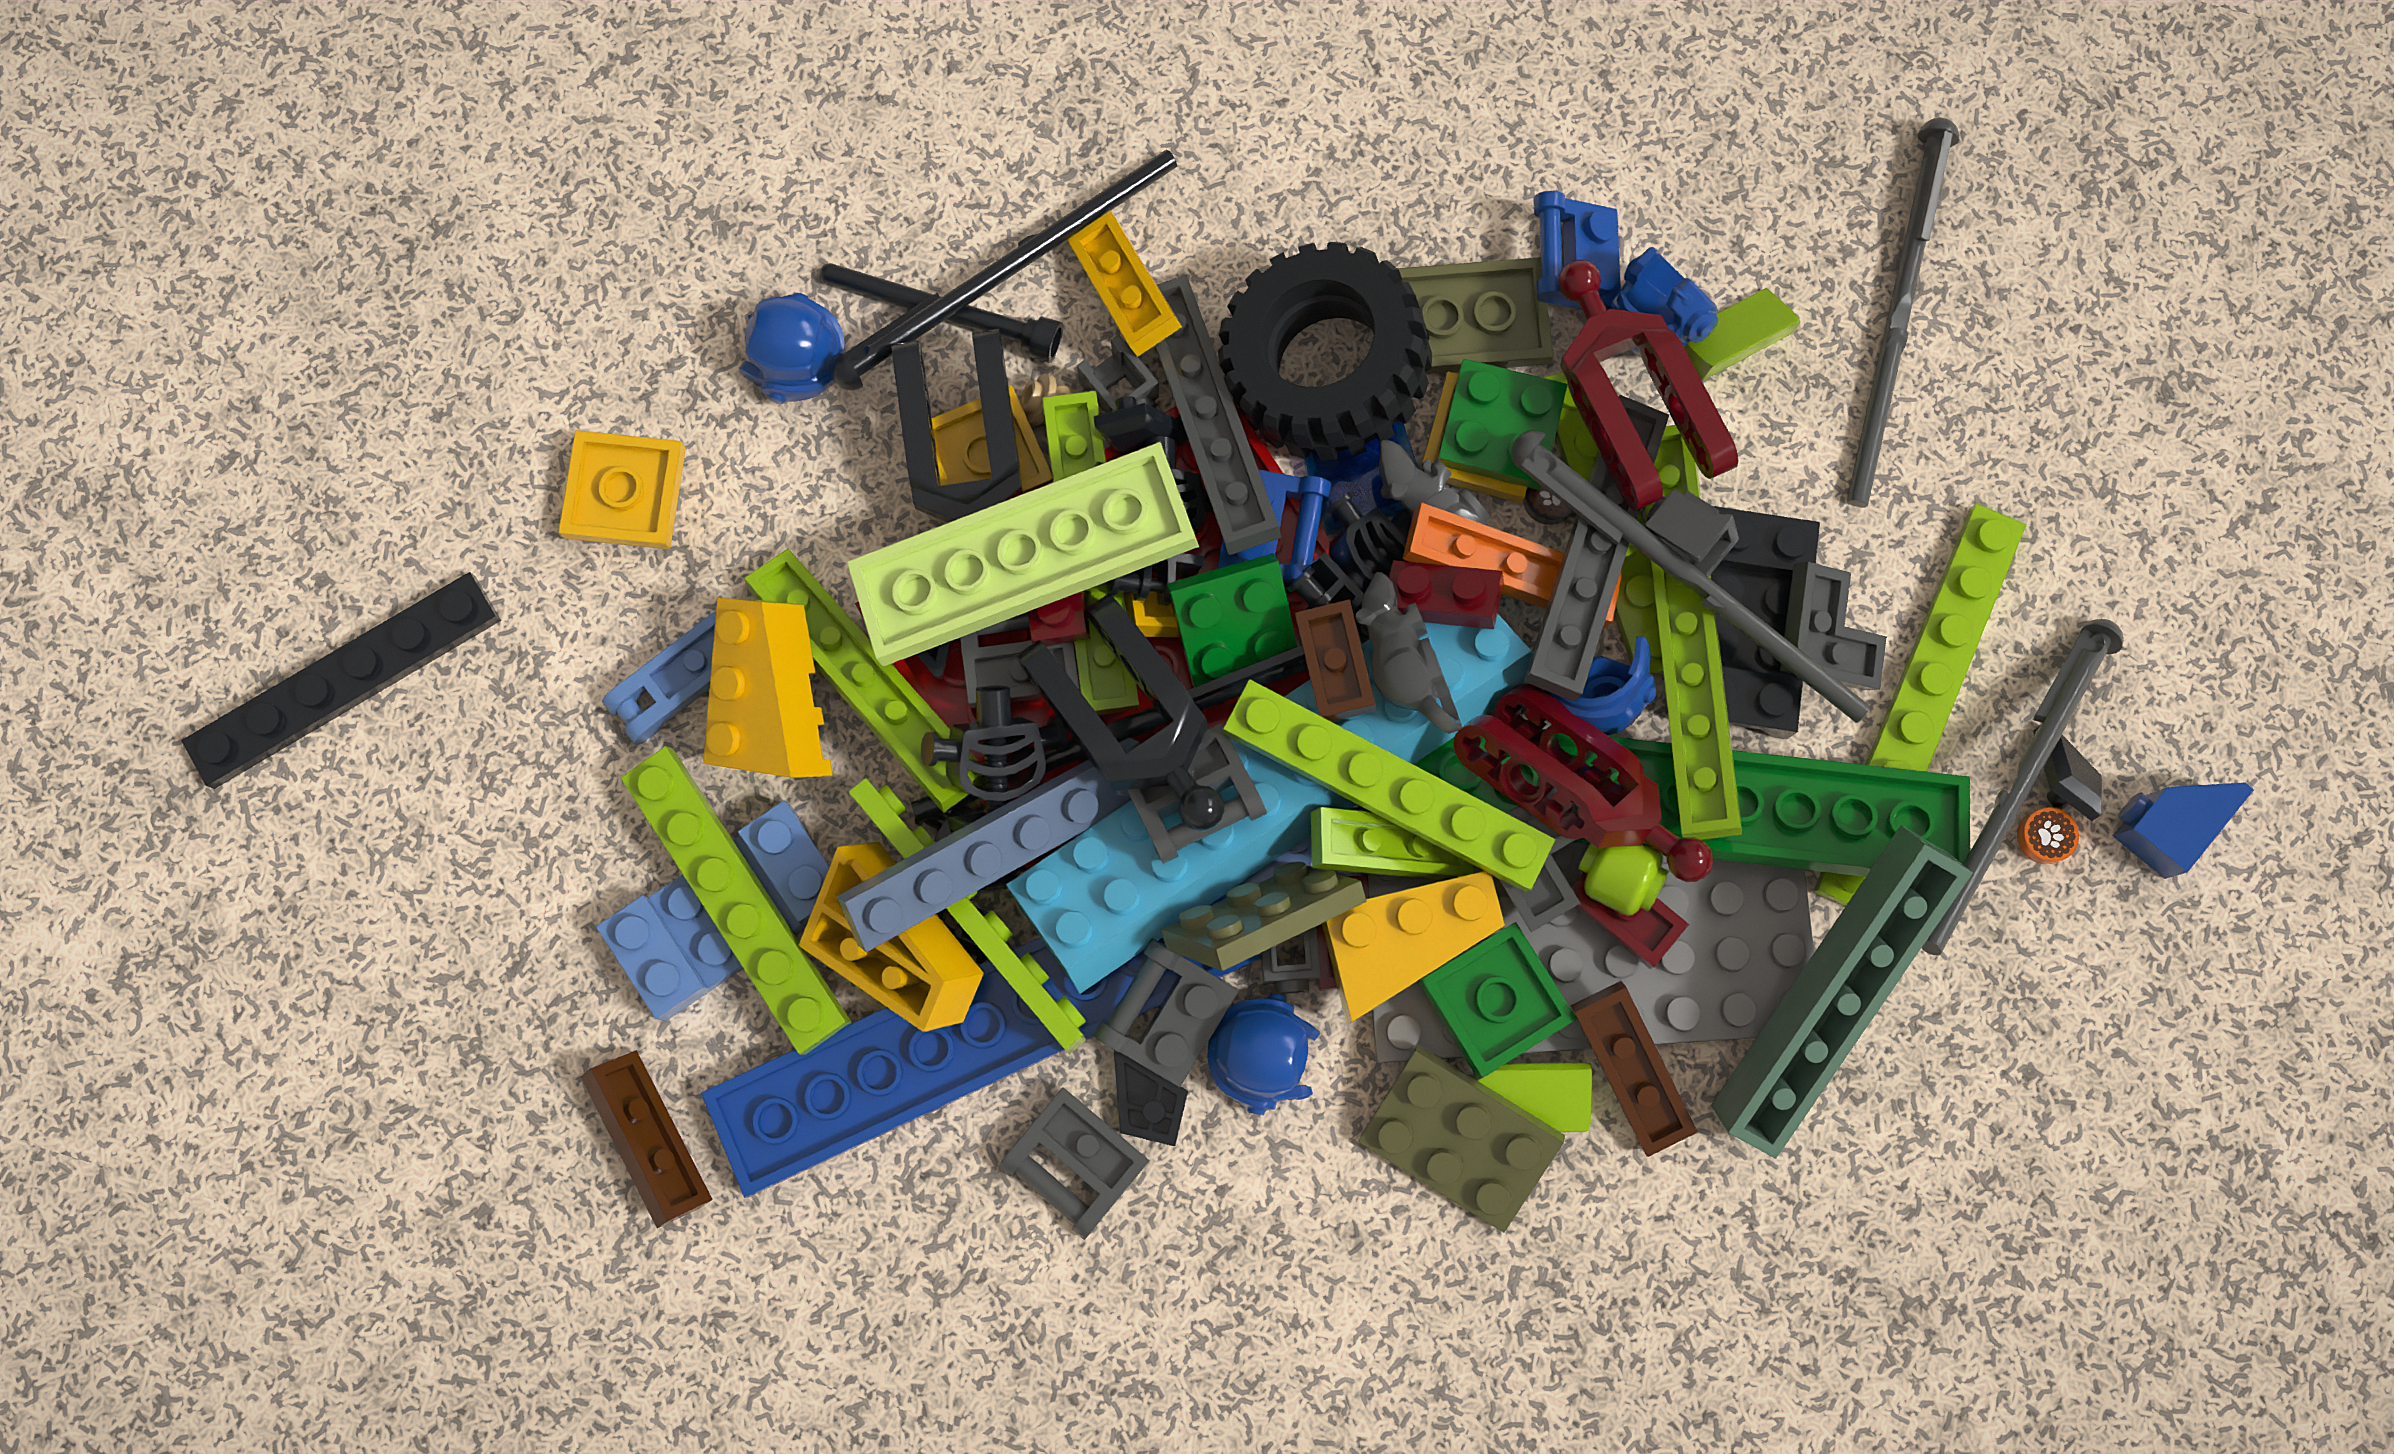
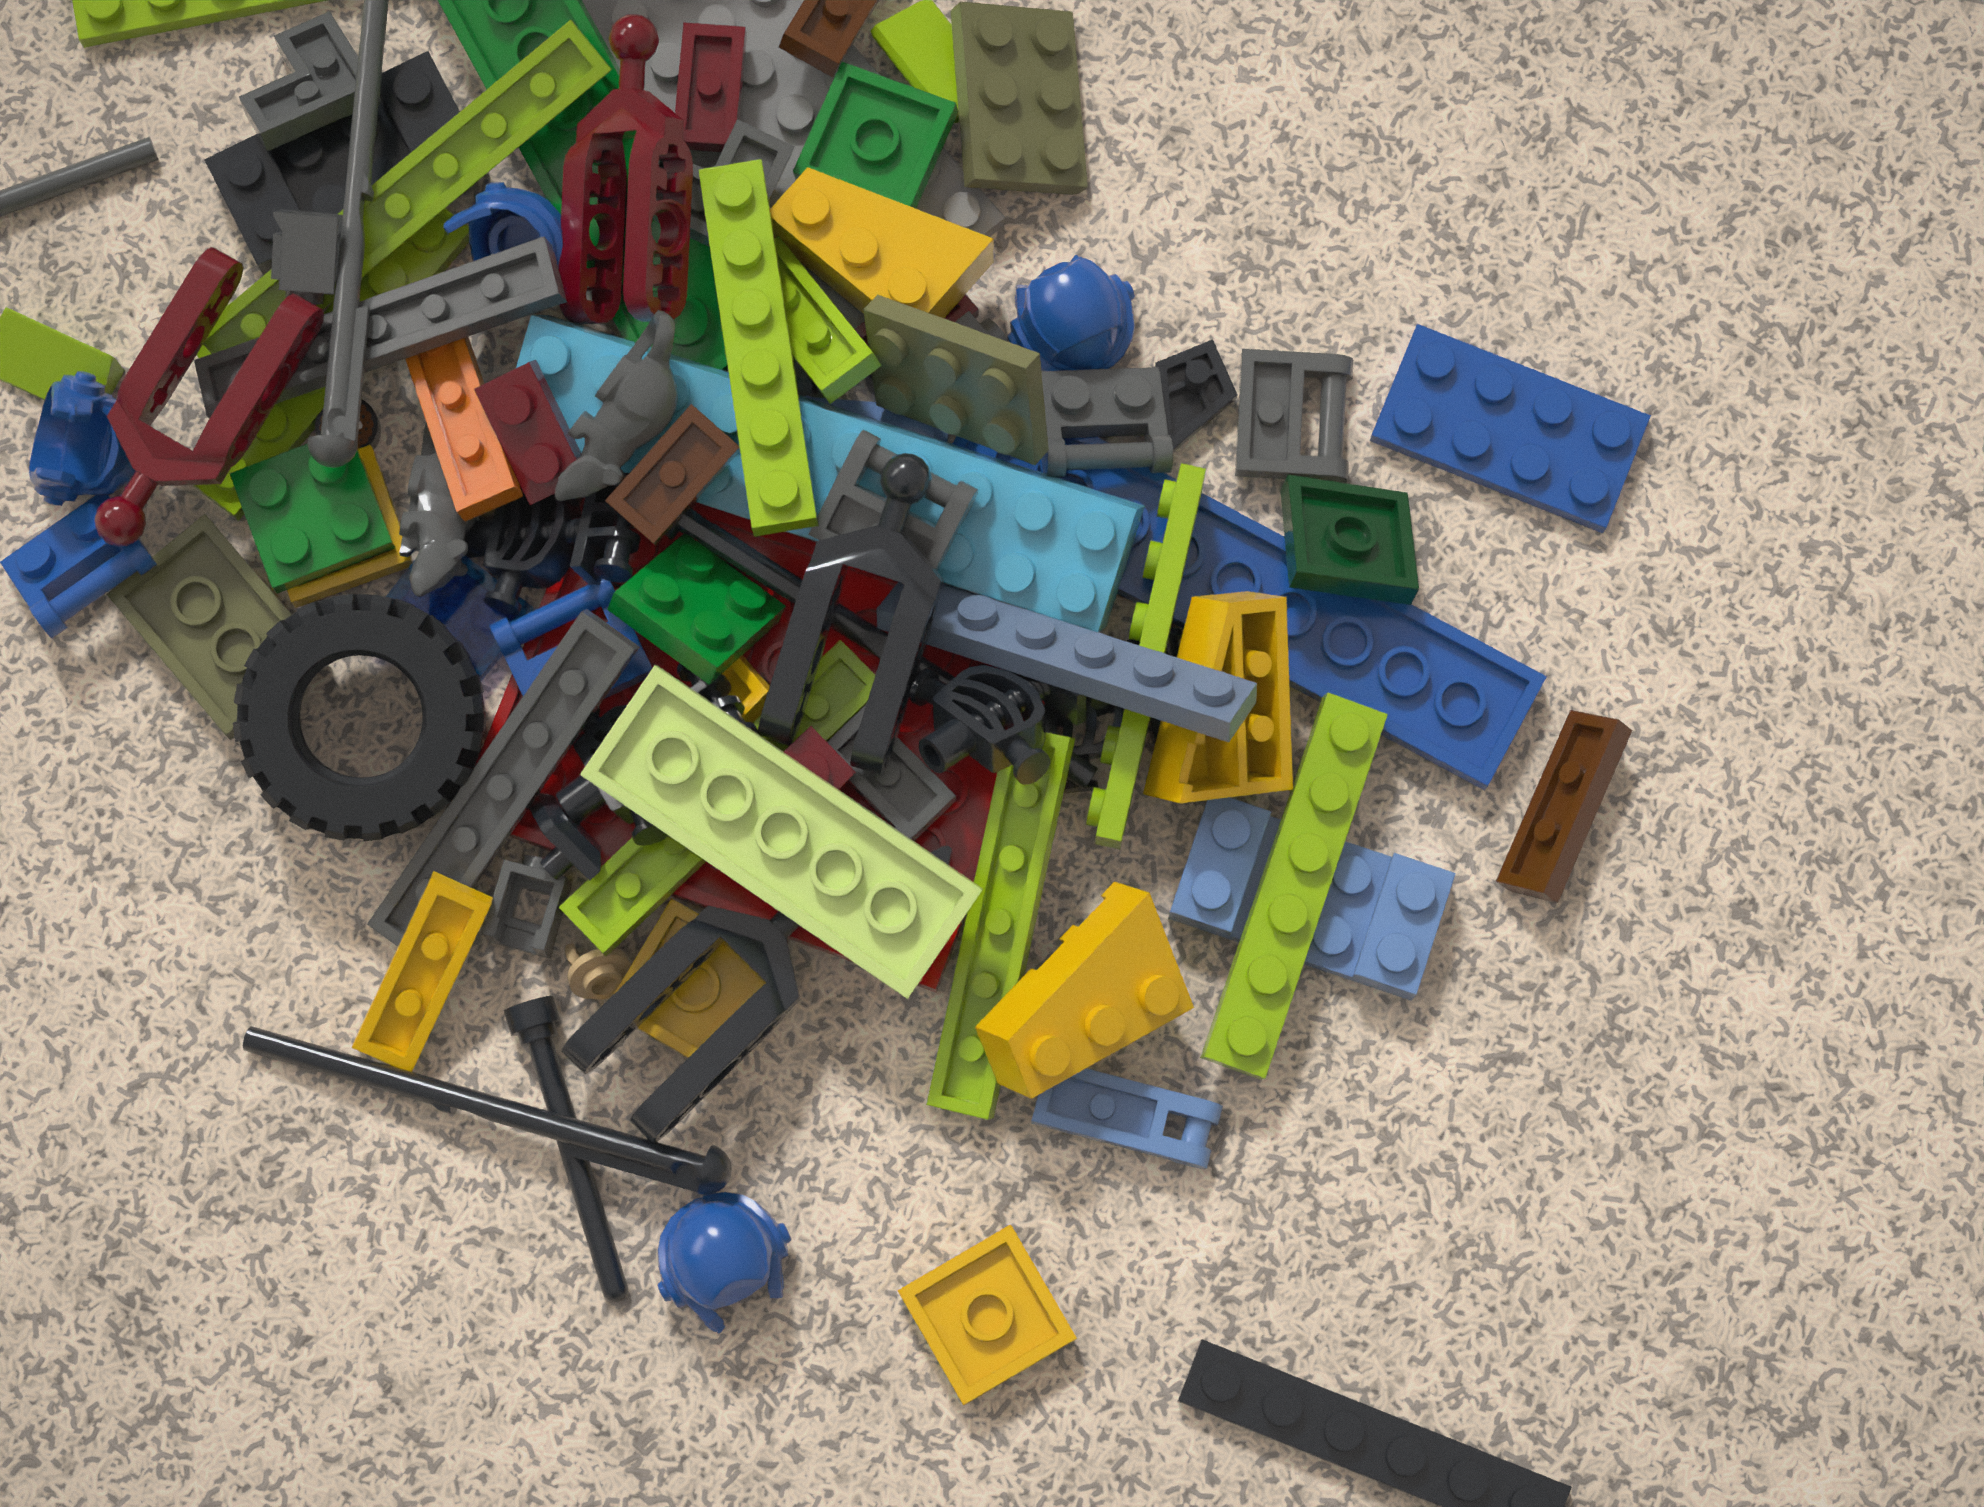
camera: 125 degrees left, 0 degrees up
lime head [1578,843,1669,916] -> none
none -> dark green plate [1280,475,1419,605]
none -> blue plate [1370,324,1651,533]

